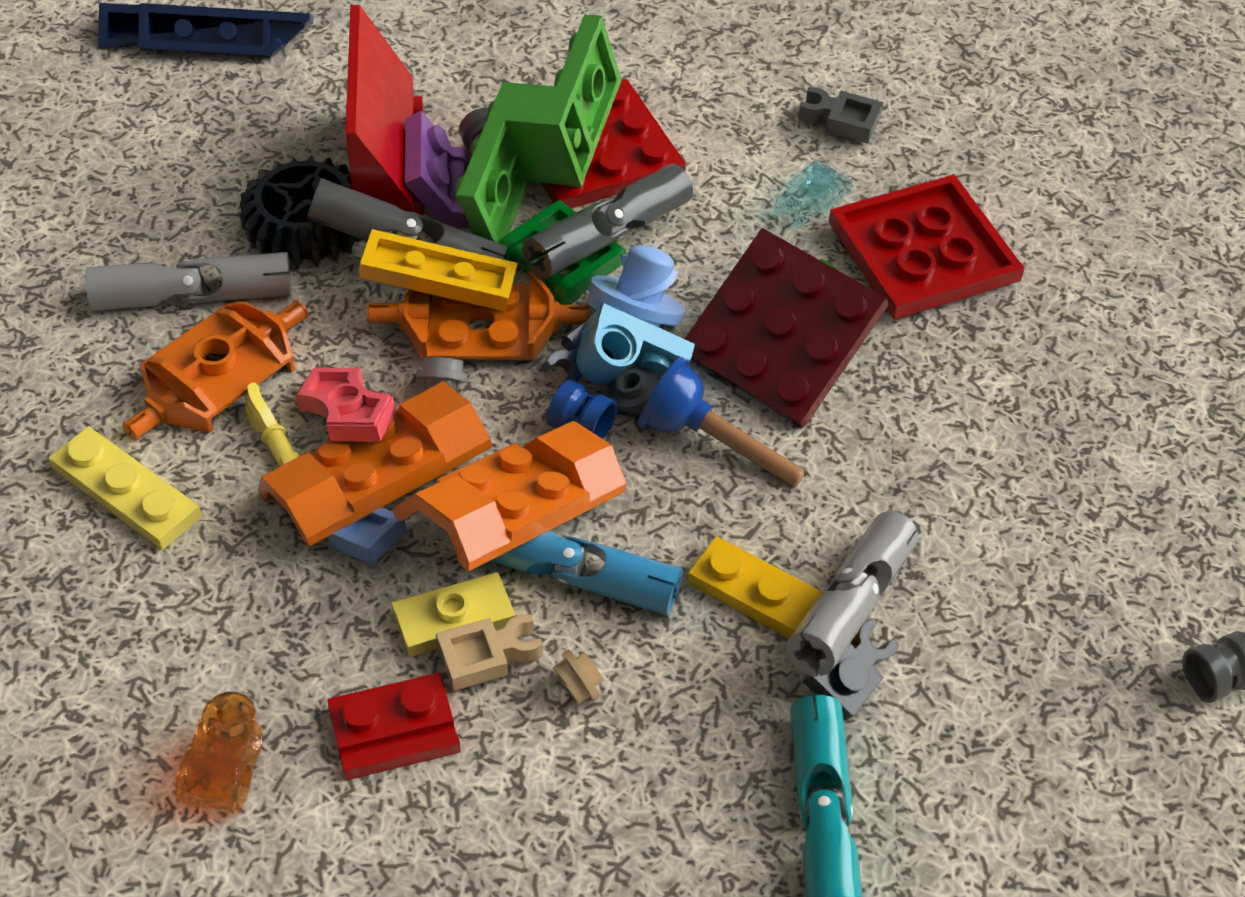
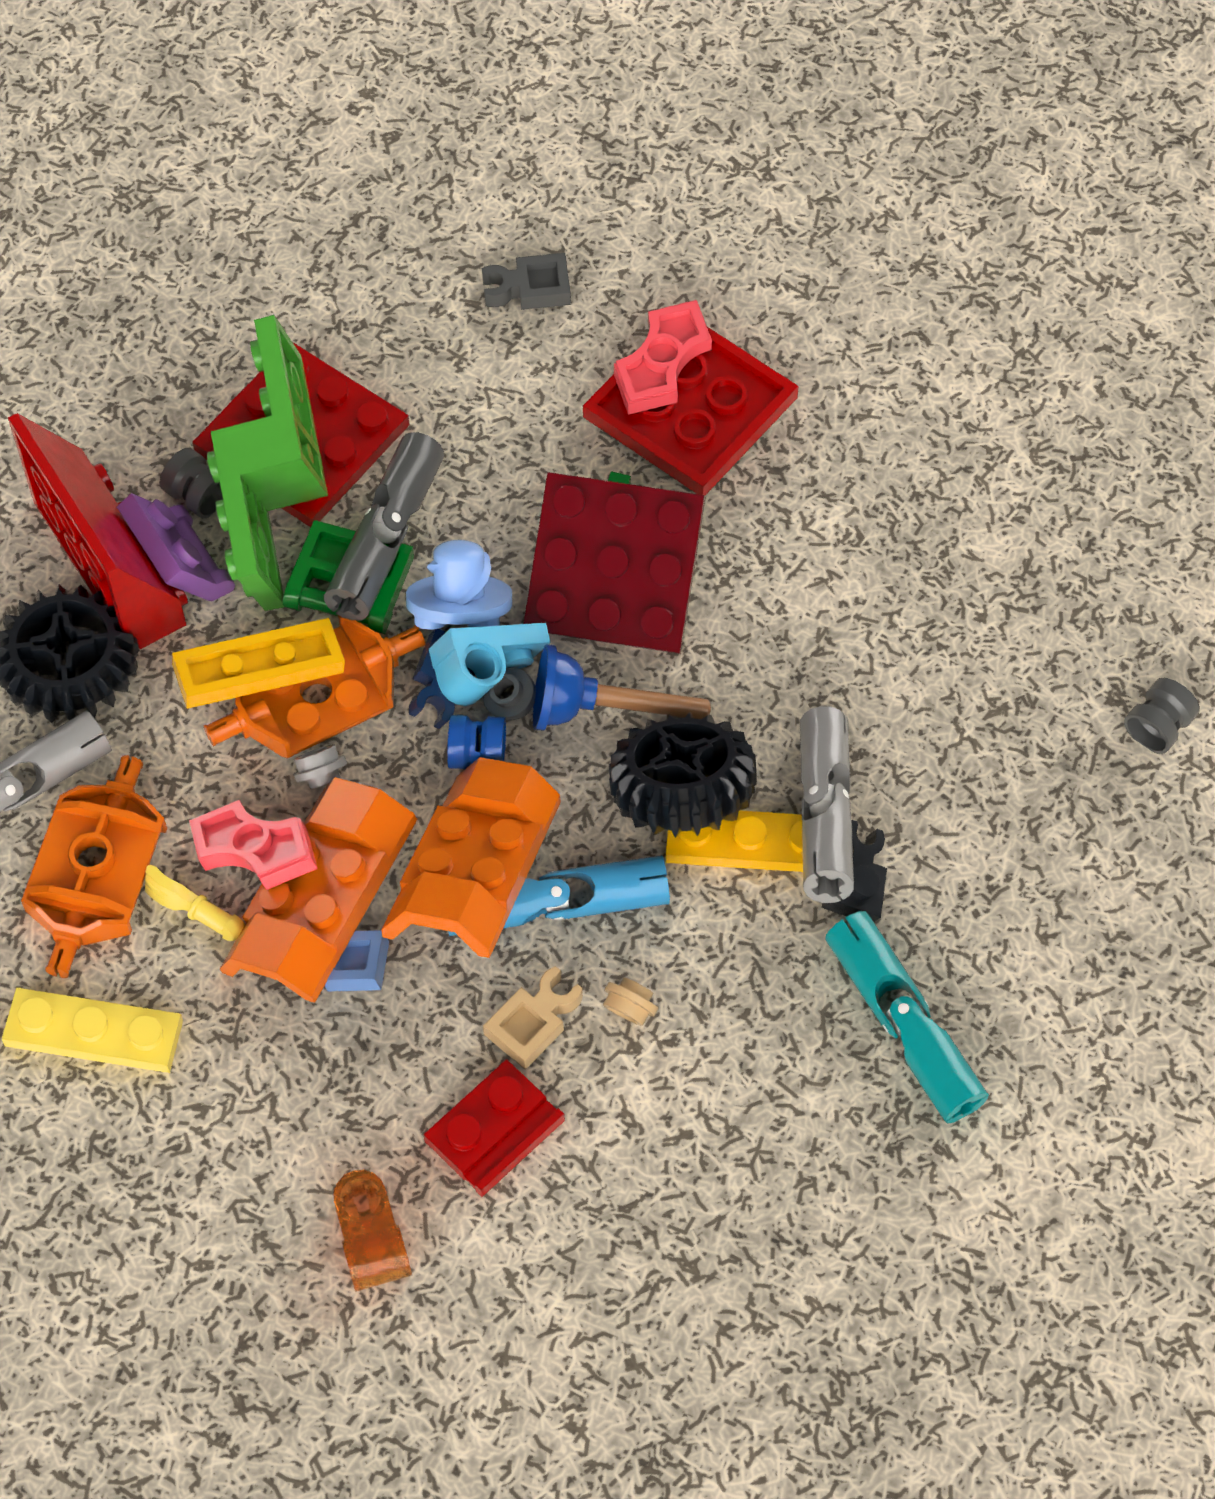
camera: 25 degrees left, 10 degrees up
dark grey piece [307,178,507,259] -> none
light yellow plate [392,572,516,657] -> none
clear light blue plate [773,159,853,229] -> none
none -> black gear [609,712,757,838]
none -> coral tile [614,300,712,415]

